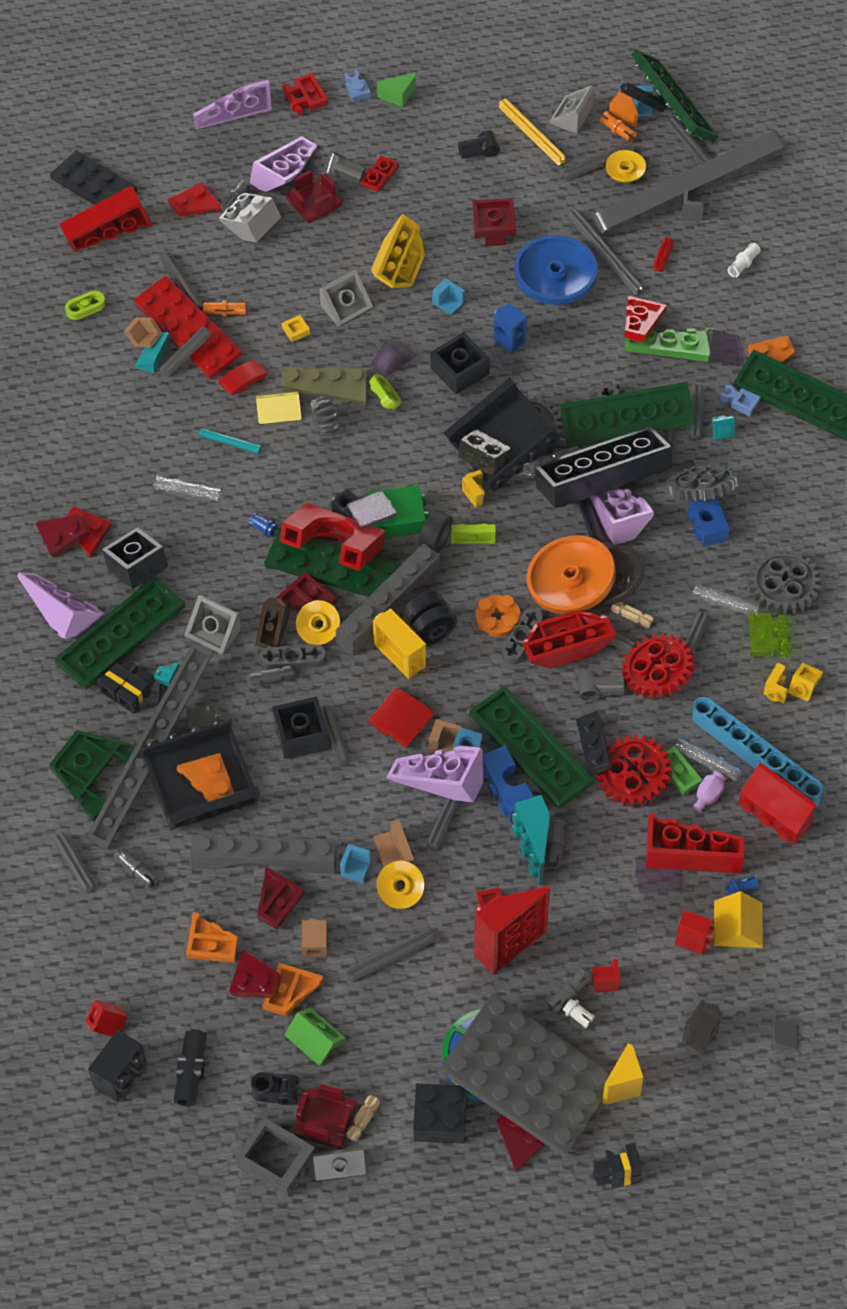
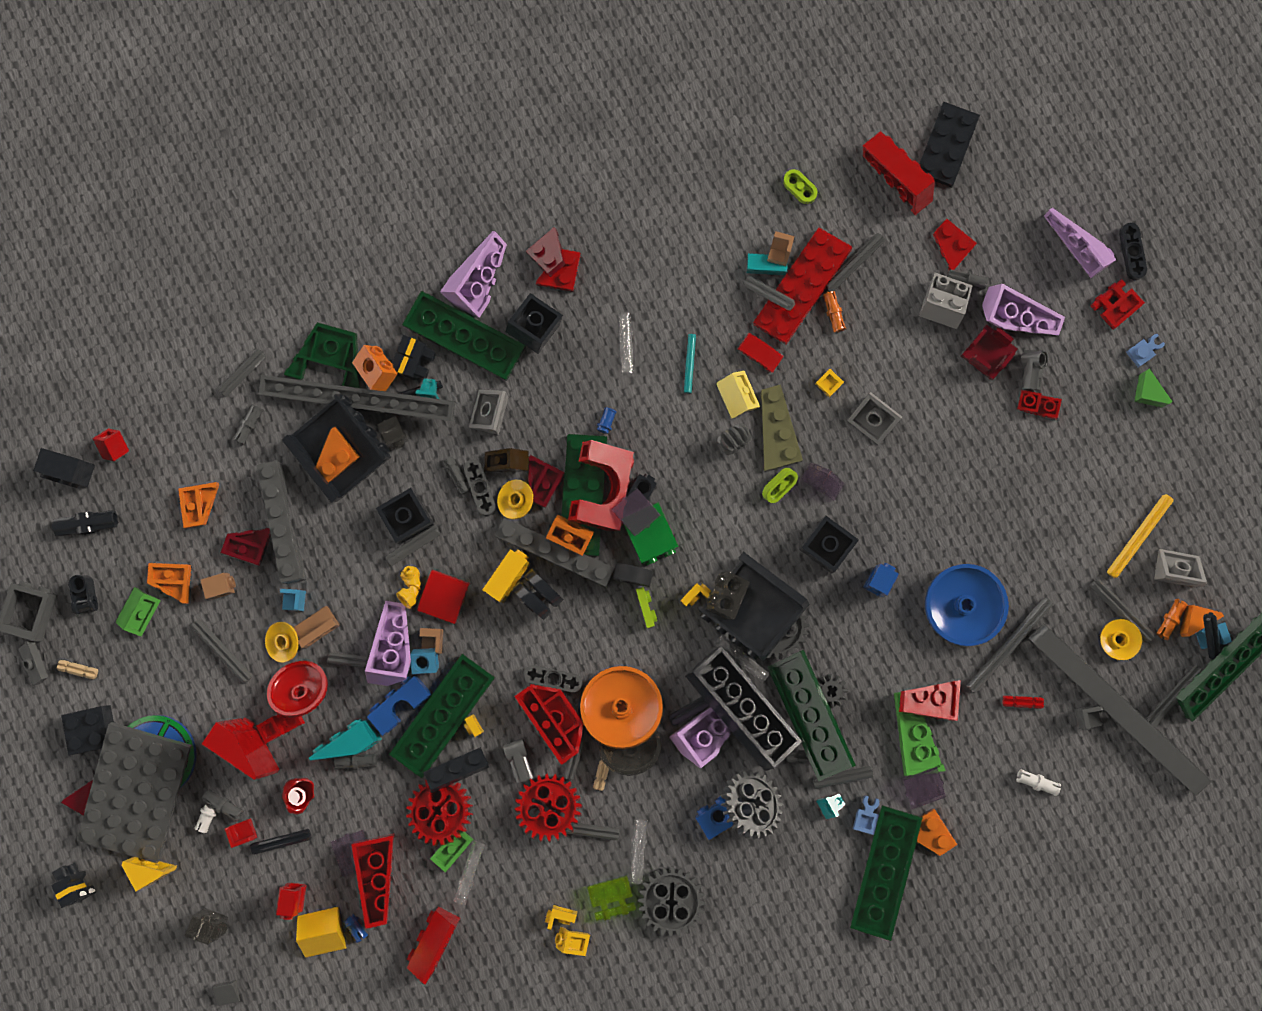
camera: 80 degrees right, 25 degrees up
dark red wing [229,950,282,998] -> none
dark red panel [293,1084,356,1150] -> none
yellow wedge [371,214,425,288] -> none
dark azure panel [432,278,465,315] -> none
black piece [458,130,500,159] -> none
dark red panel [472,198,516,246] -> none
orange plate [475,595,520,637] -> none
dark azure beam [692,697,823,807] -> none
lavender plant [693,771,726,812] -> none
none -> black axle [250,829,312,855]
none -> red dish [267,661,328,718]
none -> red hair [282,778,314,815]
none -> orange brick [352,345,398,391]
none -> yellow arm [396,566,421,609]
none -> yellow plate [464,714,484,737]
none -> orange brick [546,514,594,556]
none -> black beam [1119,223,1147,280]

